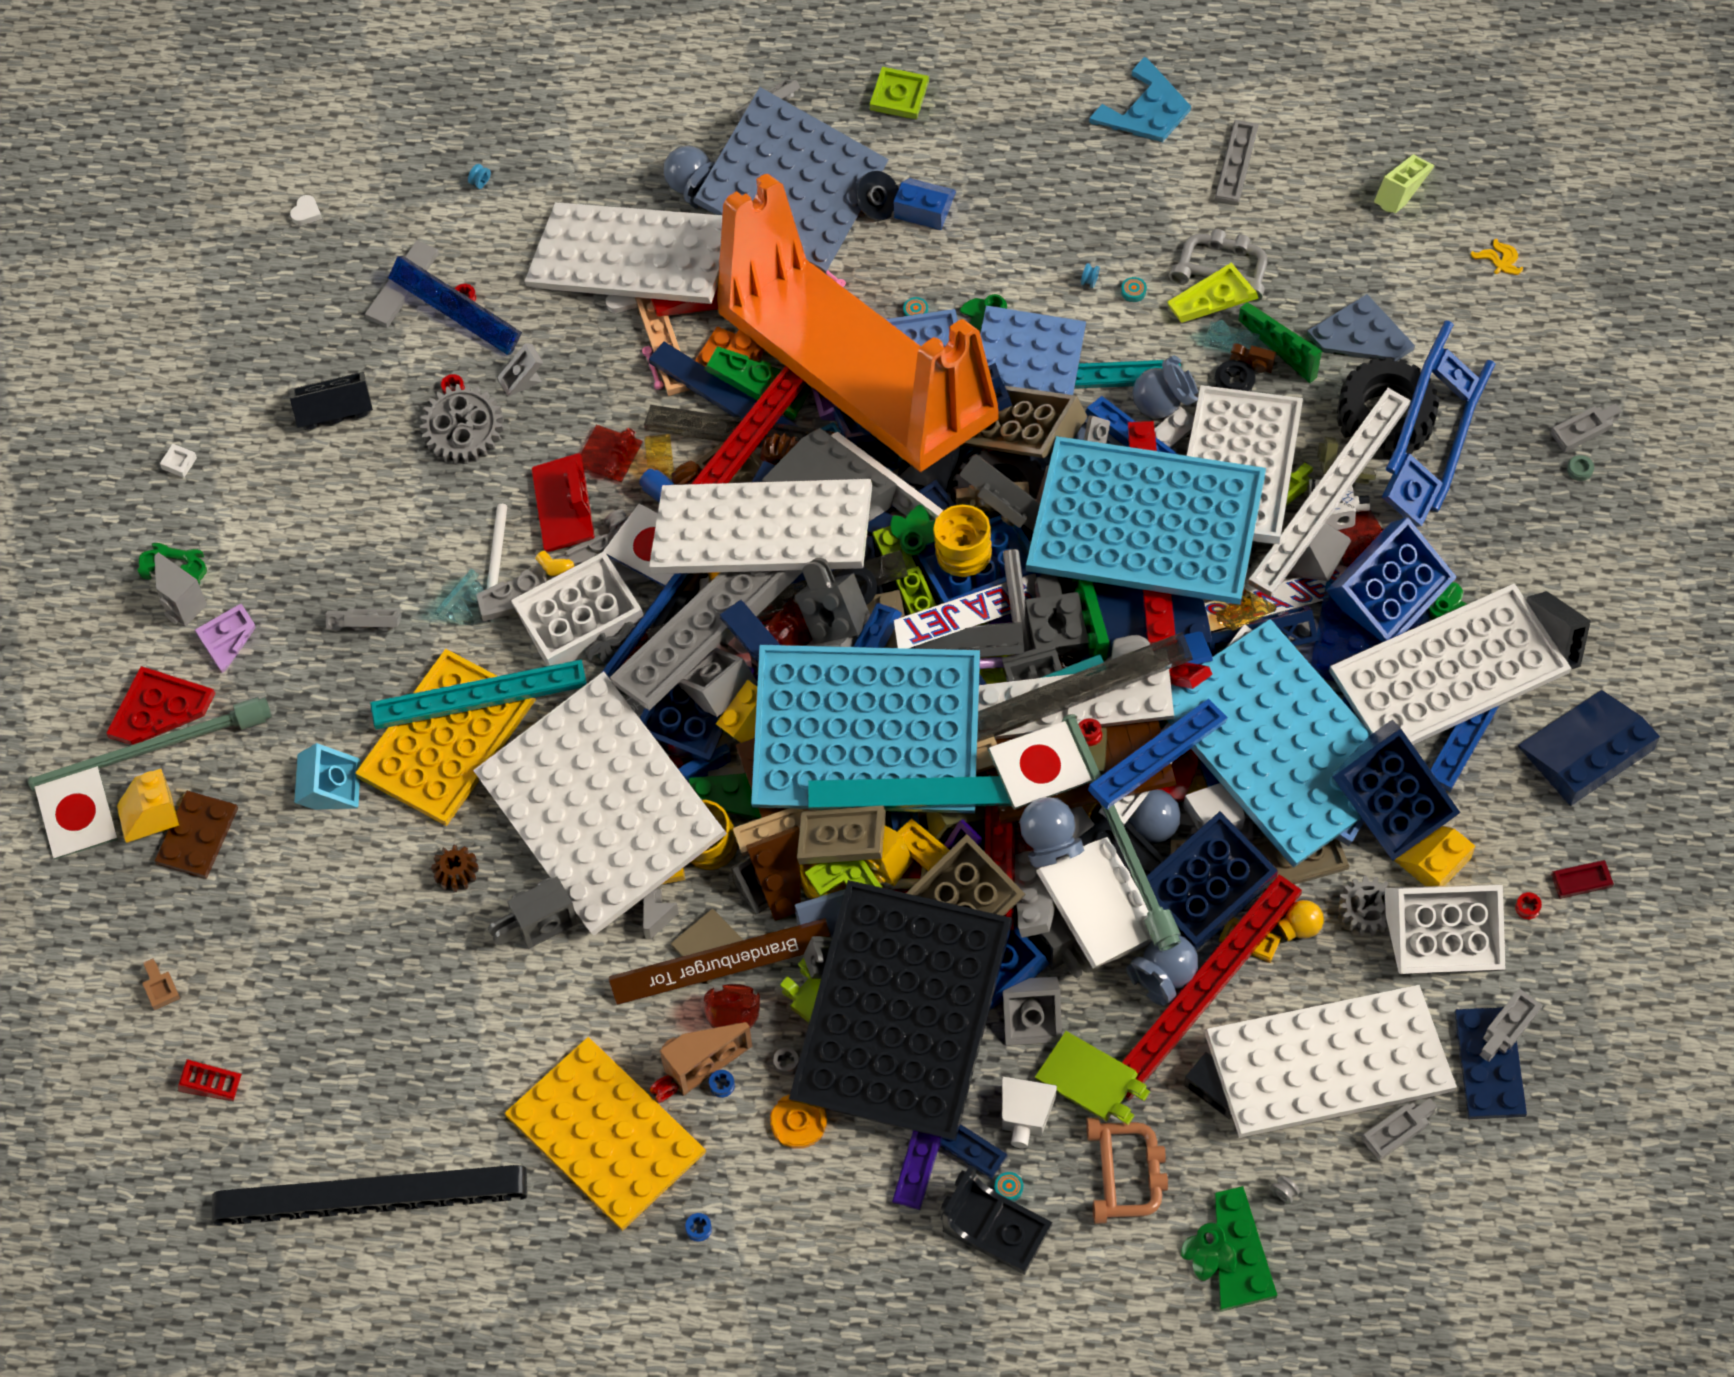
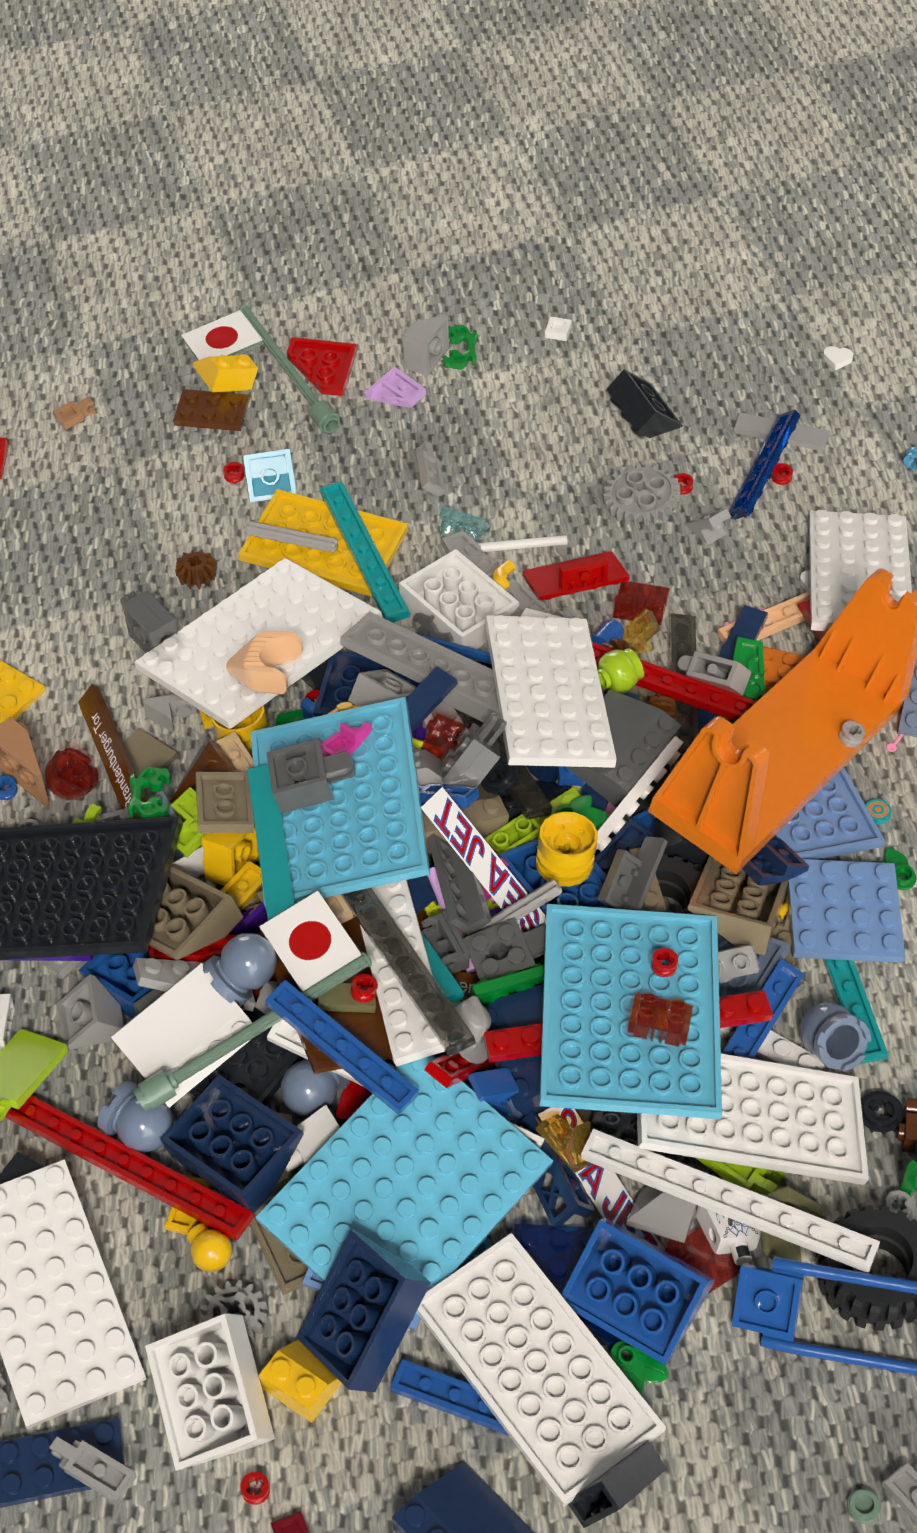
camera: 80 degrees right, 10 degrees down
none -> green helmet [127,767,171,819]
none -> red bush [223,462,245,483]
none -> light nougat animal [226,631,303,695]
none -> light grey axle [246,521,338,553]
none -> dark grey brick [266,738,356,813]
none -> dark pink slope [321,722,372,756]
none -> lime piece [597,648,644,693]
none -> clear red hinge [627,993,693,1047]
none -> red bush [651,948,678,977]
none -> light grey brick [678,651,751,696]
none -> light grey bush [839,721,865,747]
none -> light grey bush [884,1190,913,1218]

